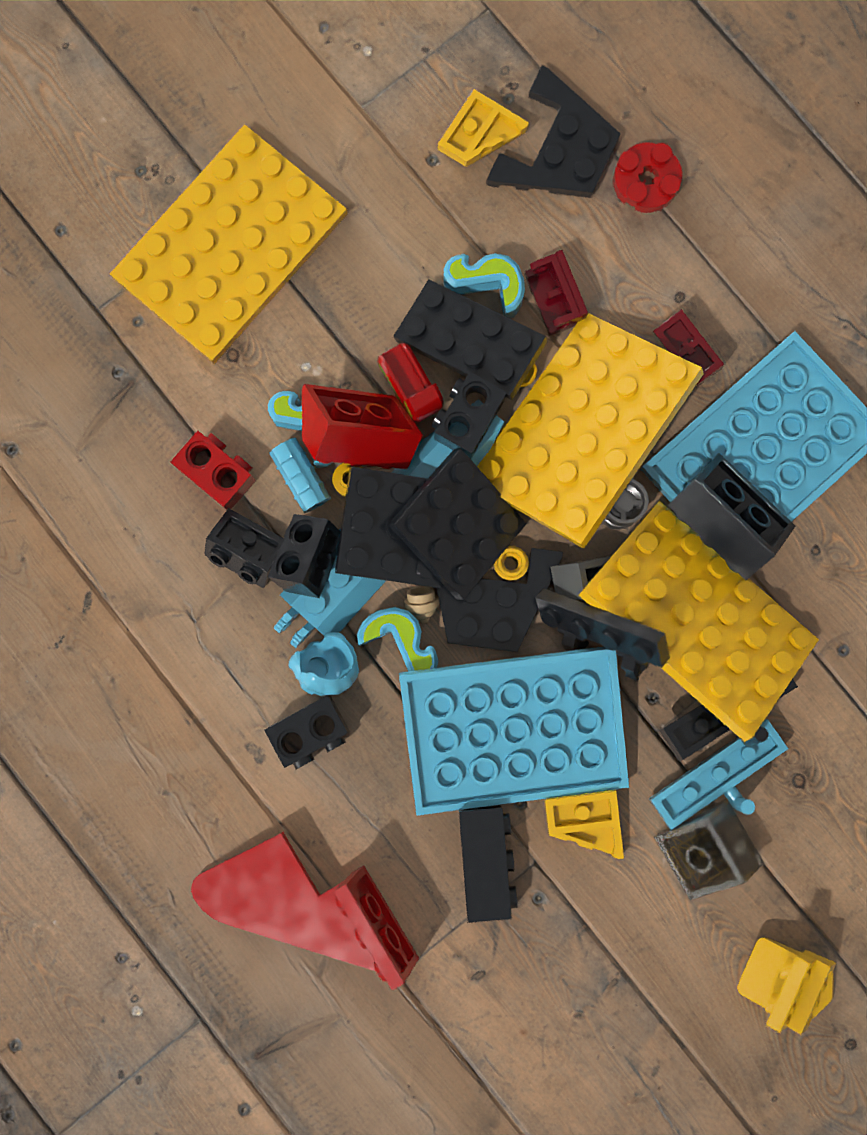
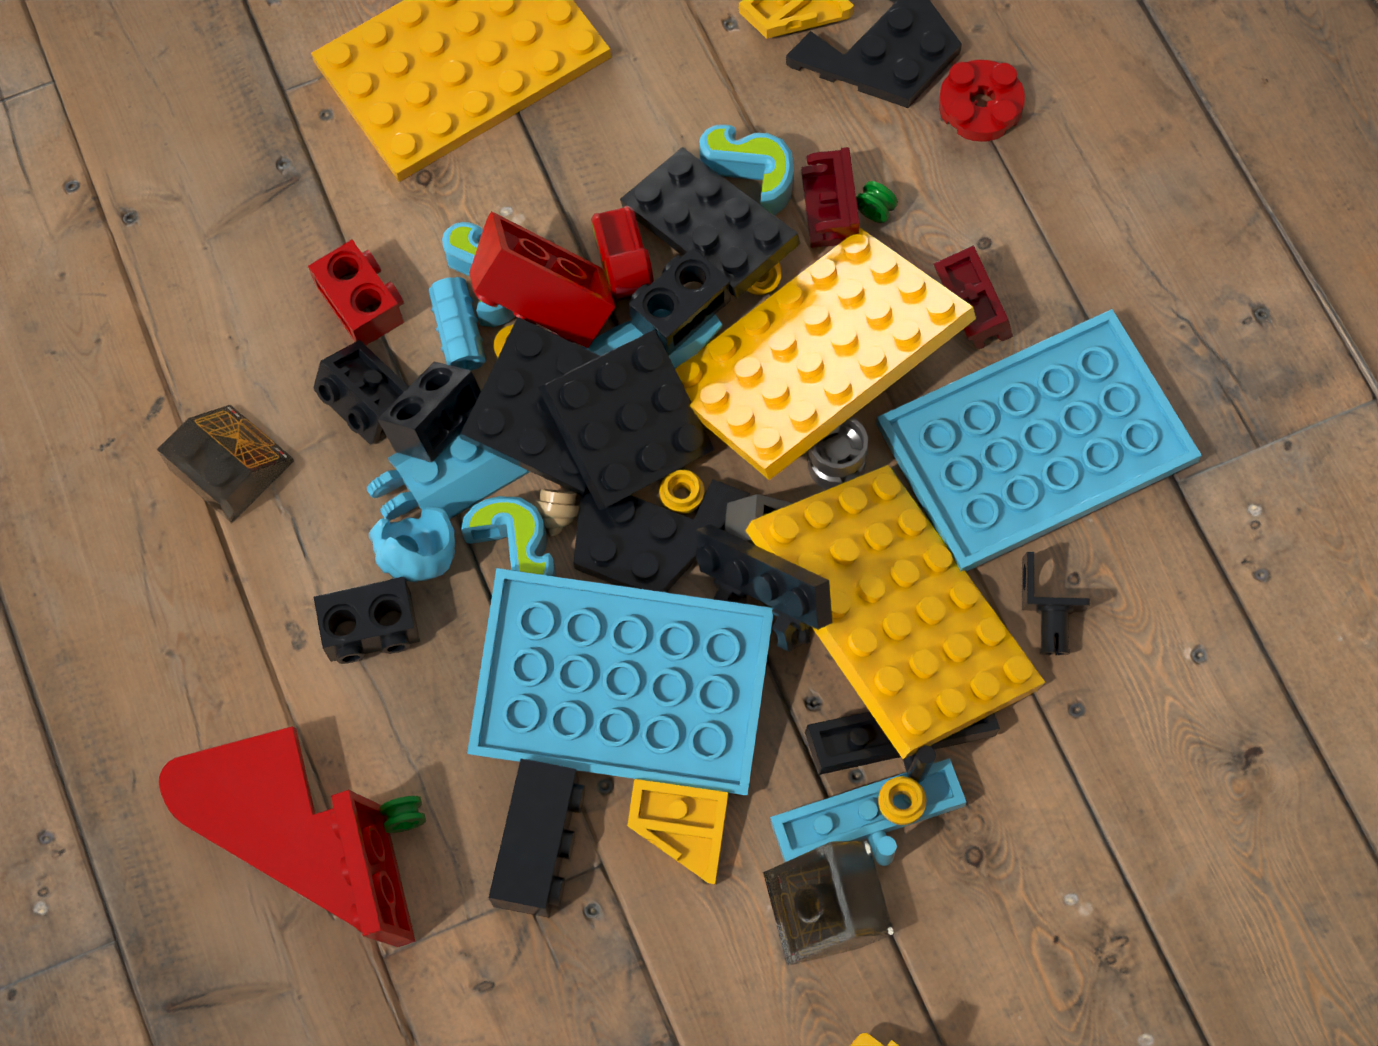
camera: 20 degrees right, 15 degrees down
black slope [668,453,795,580] -> none
none -> clear smoke slope [157,405,294,524]
none -> green bush [379,796,426,833]
none -> green bush [856,181,898,223]
none -> yellow plate [878,776,927,825]
none -> black bracket [1022,552,1090,656]

